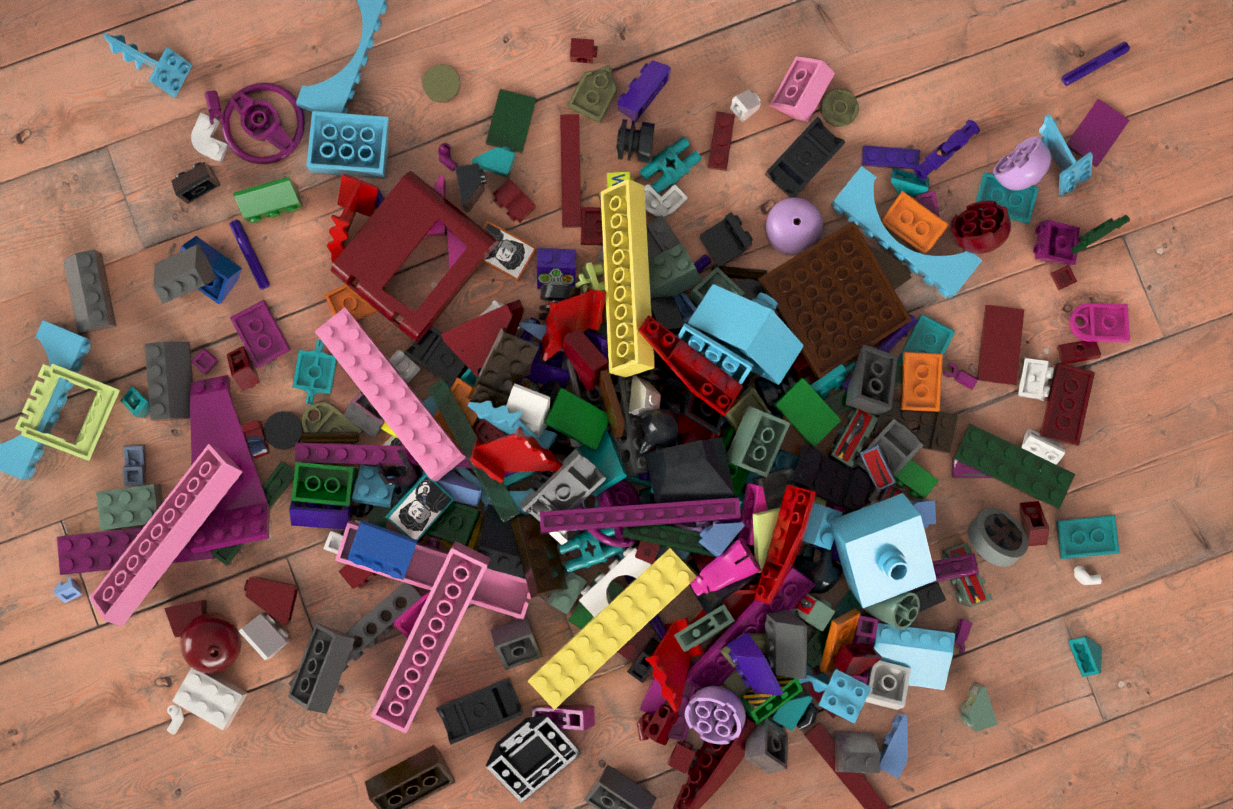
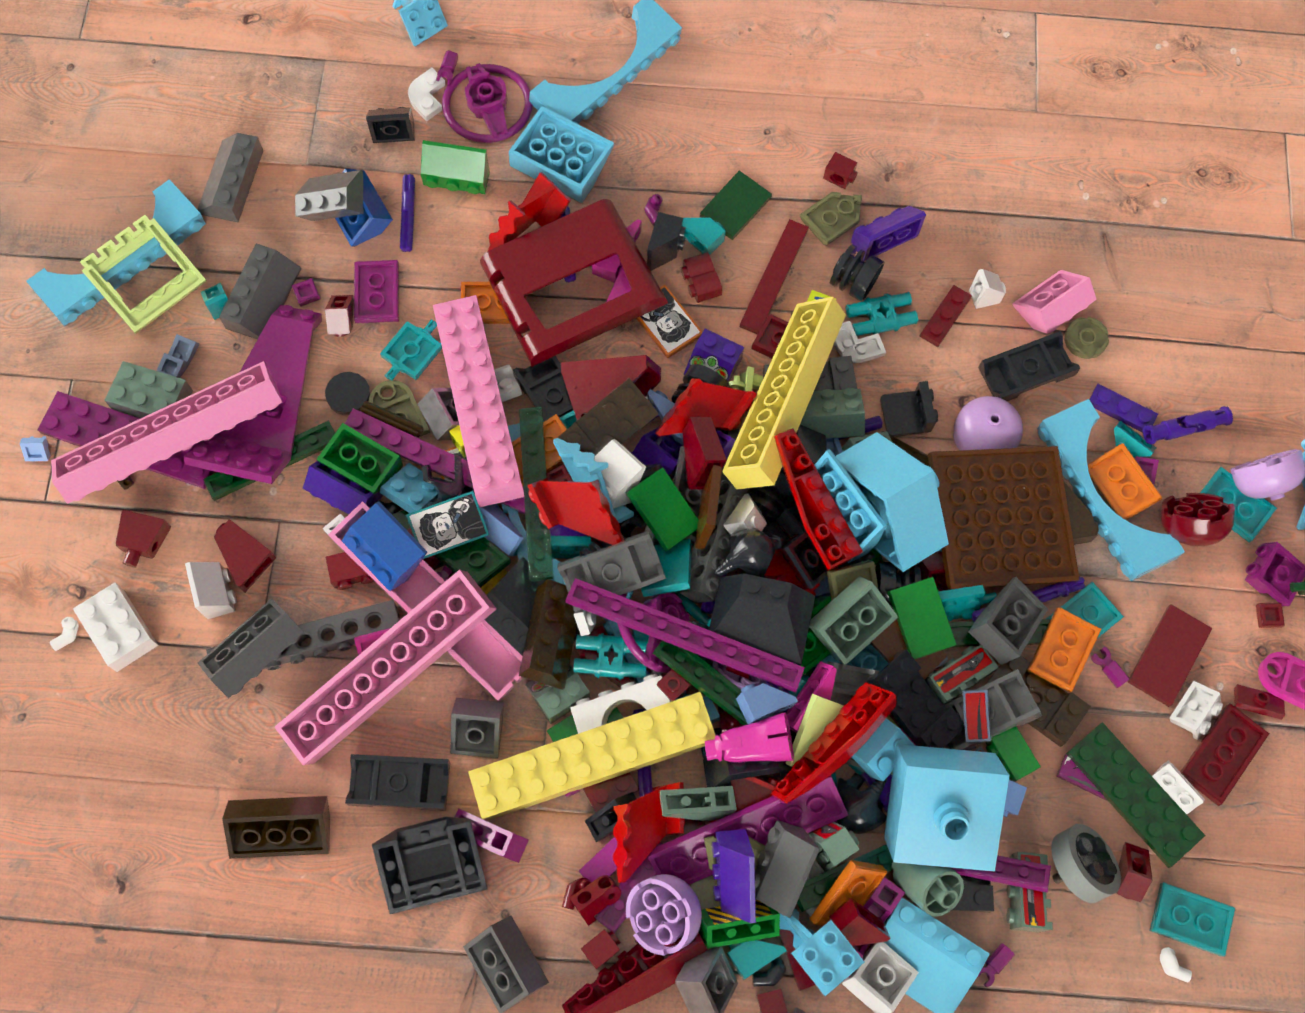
camera: 20 degrees right, 15 degrees down
dark red cylinder [180,613,242,674] -> none
leg [240,420,270,459] -> none
olive tile [422,64,460,103] -> none

